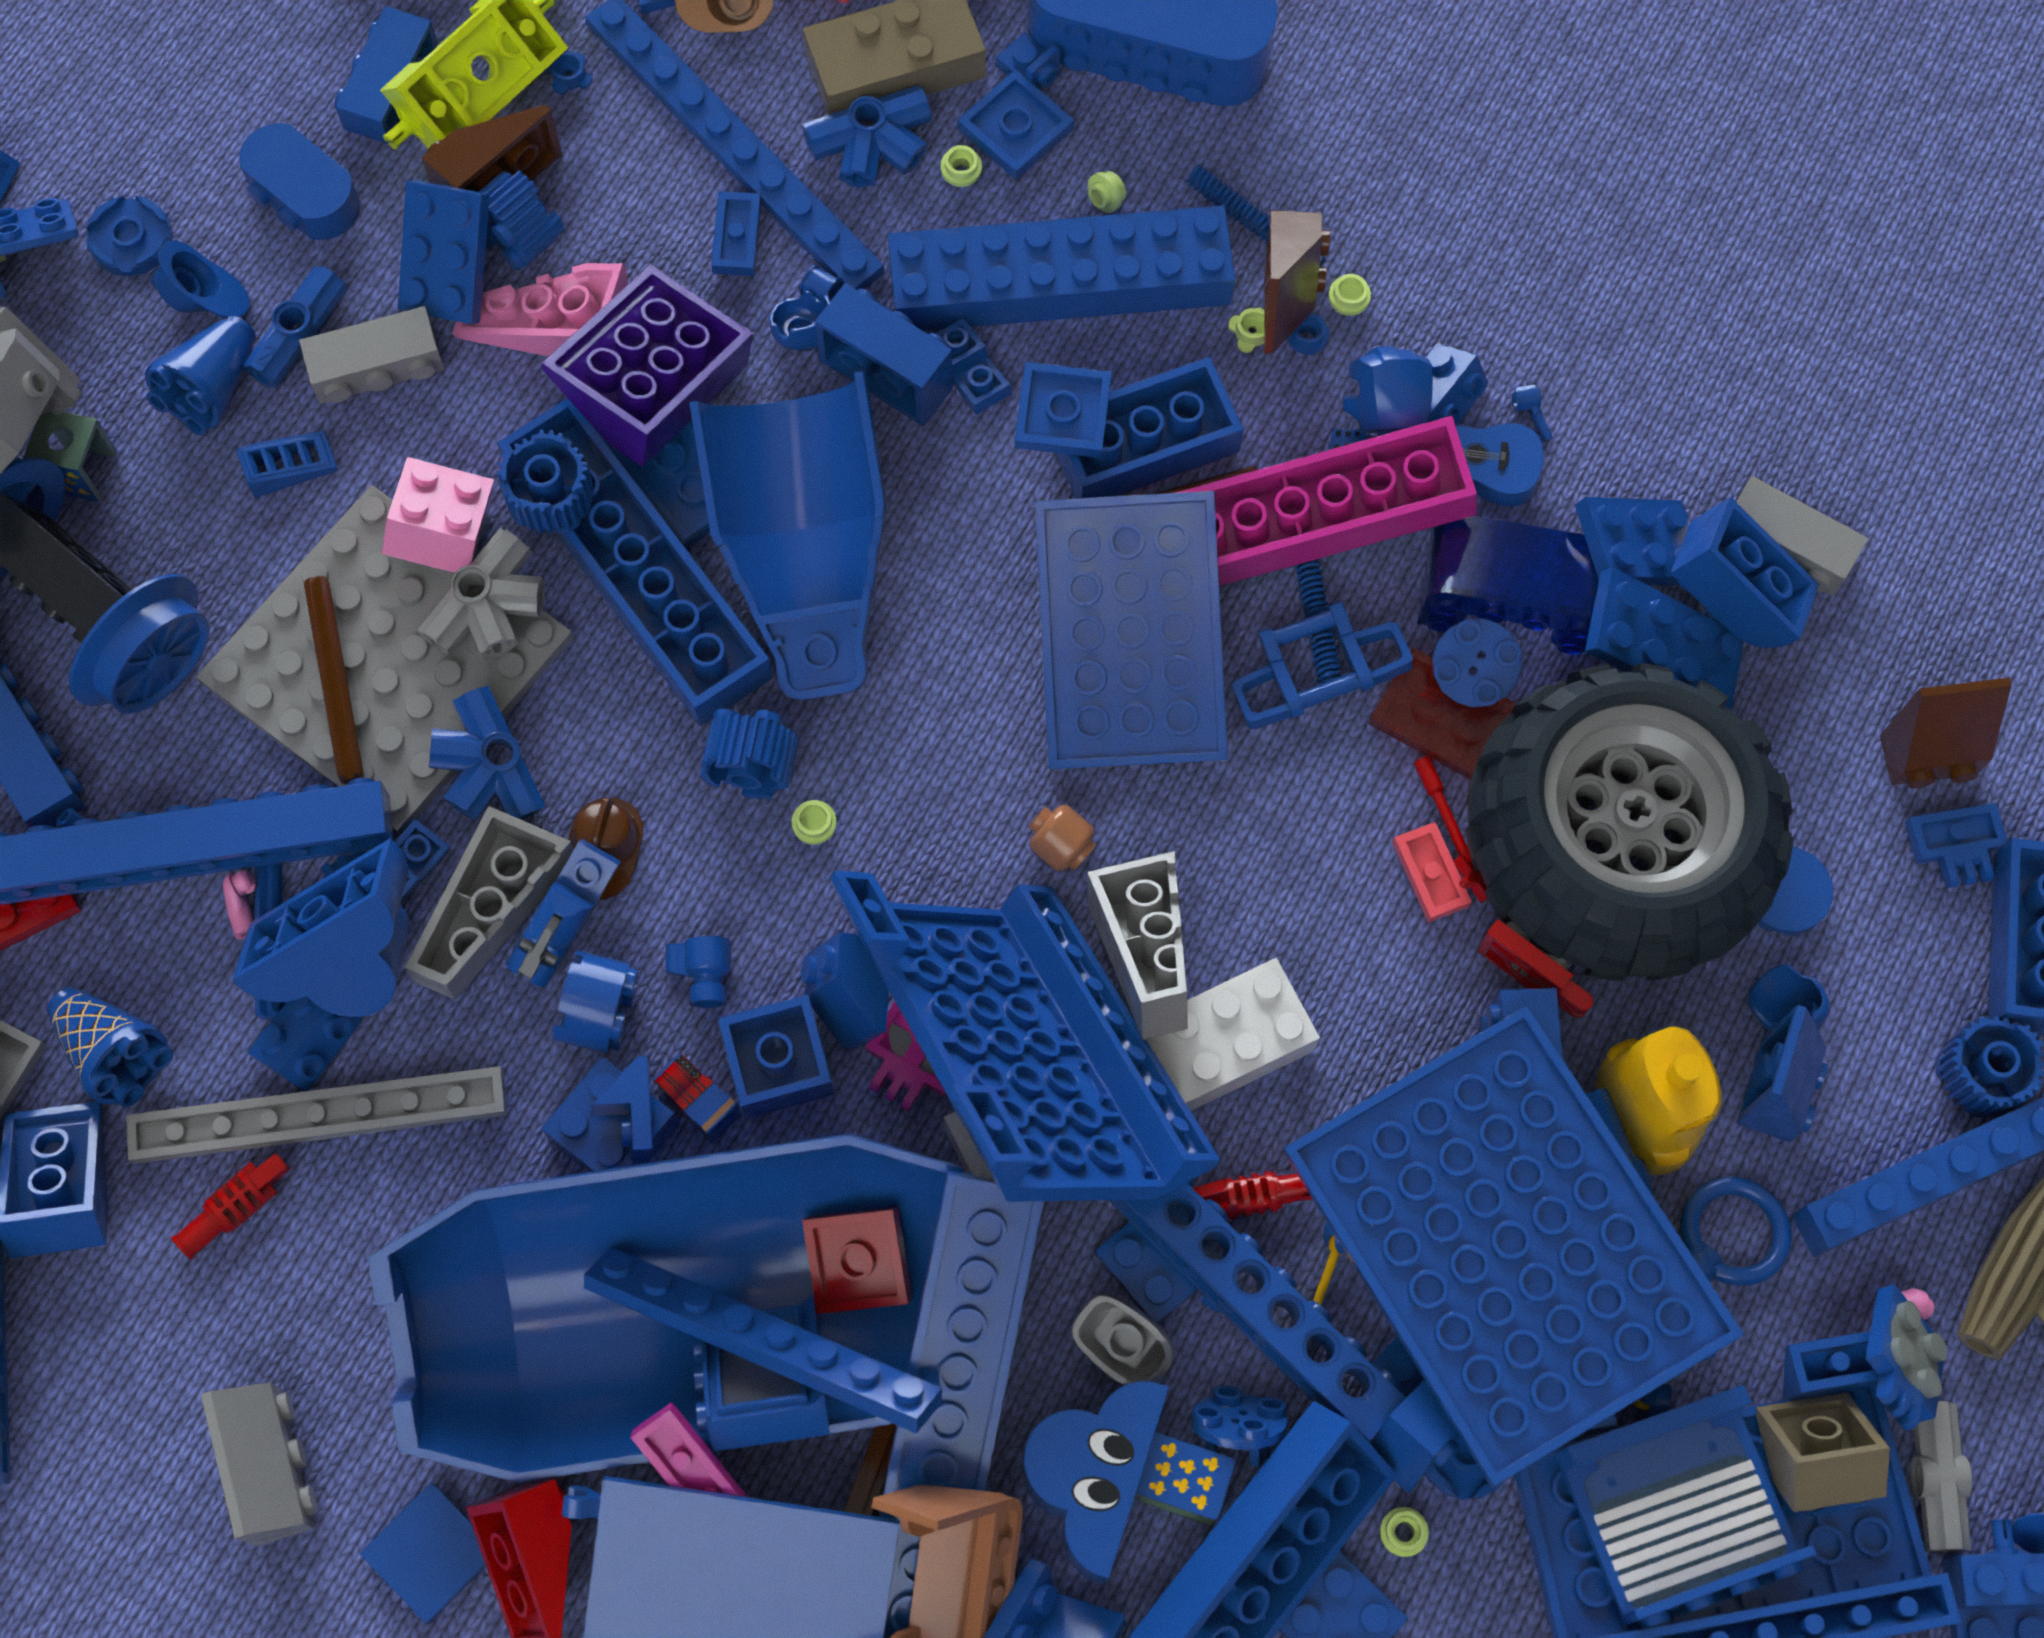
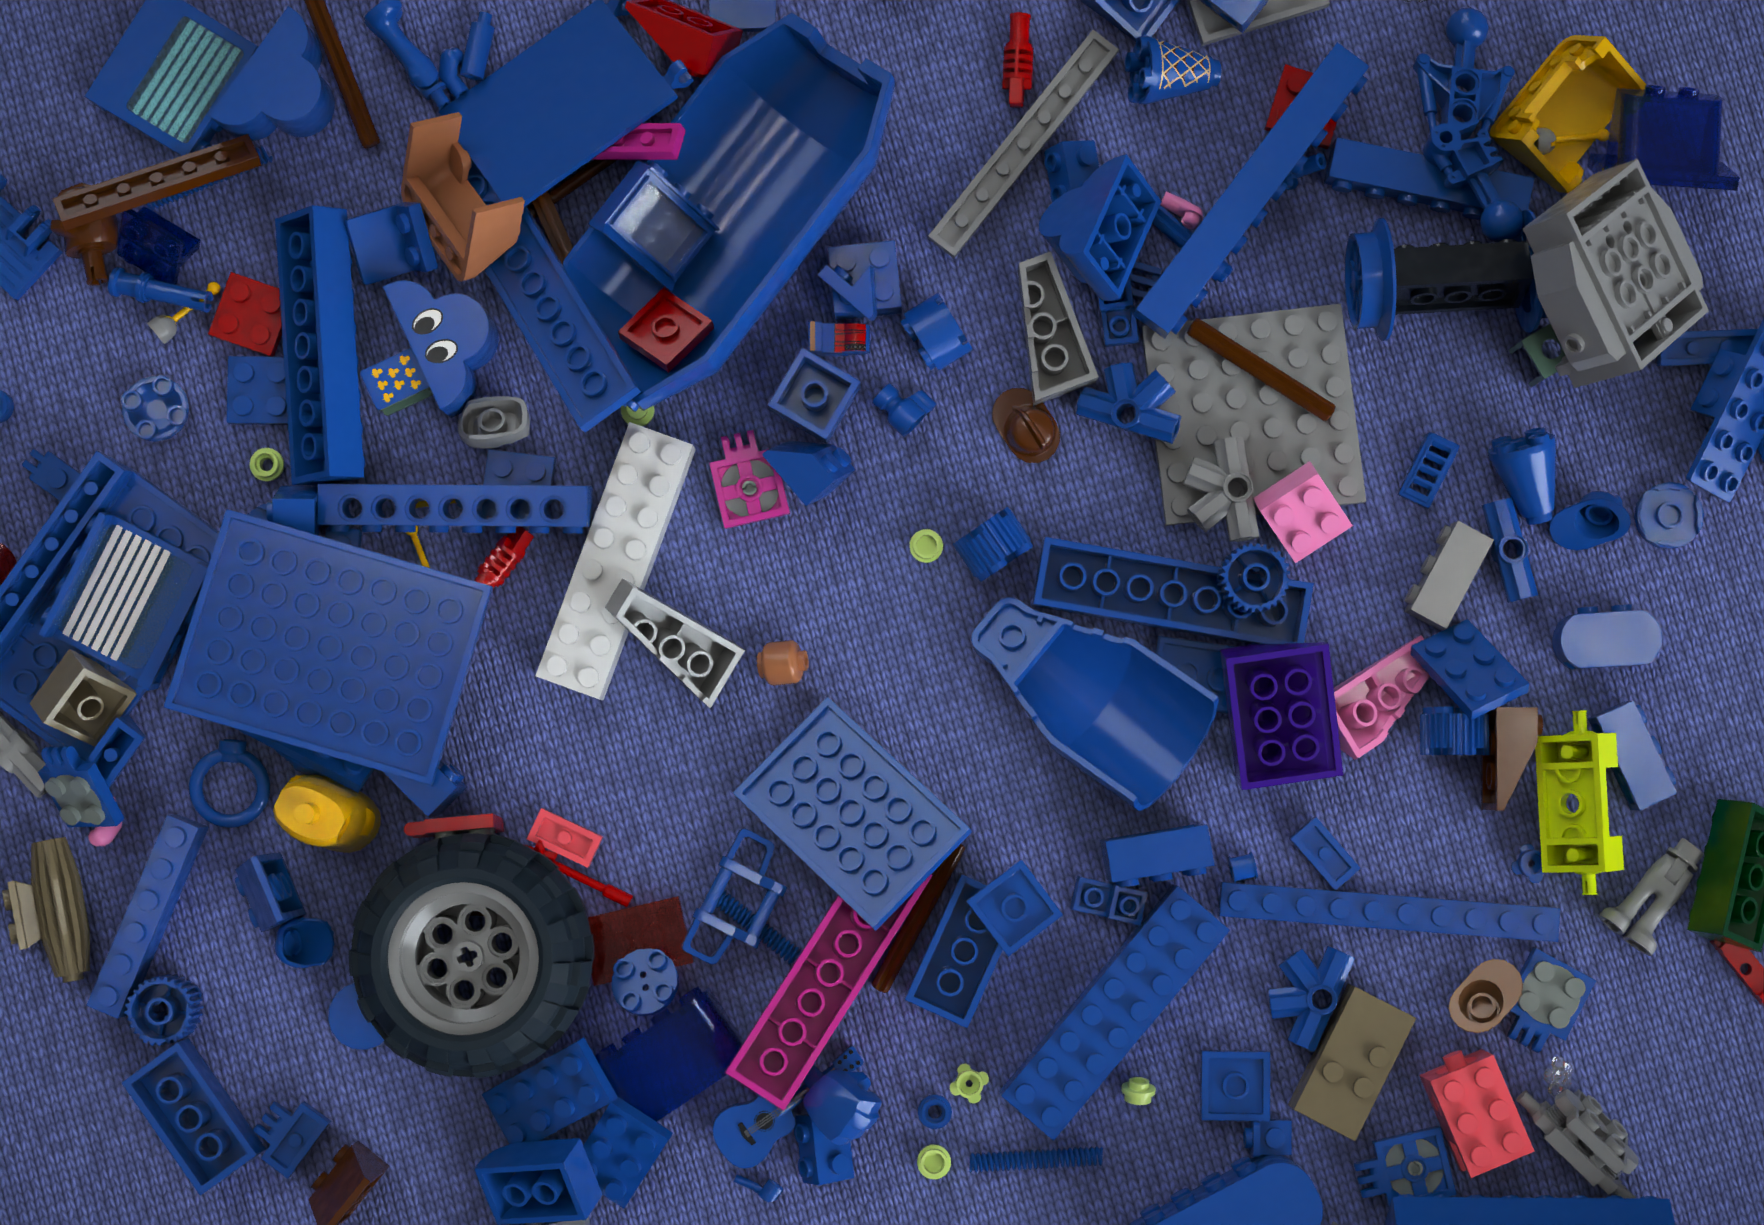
camera: 140 degrees right, 15 degrees up
blue plate [506,839,621,987] -> none
blue plate [583,1247,942,1434] -> none
blue hair [768,291,830,352] -> none
blue slope [830,870,1221,1202] -> none
yellowish green plate [941,145,982,187] -> none
blue plate [1191,1385,1288,1468] -> none
slope [1264,210,1330,354] -> none

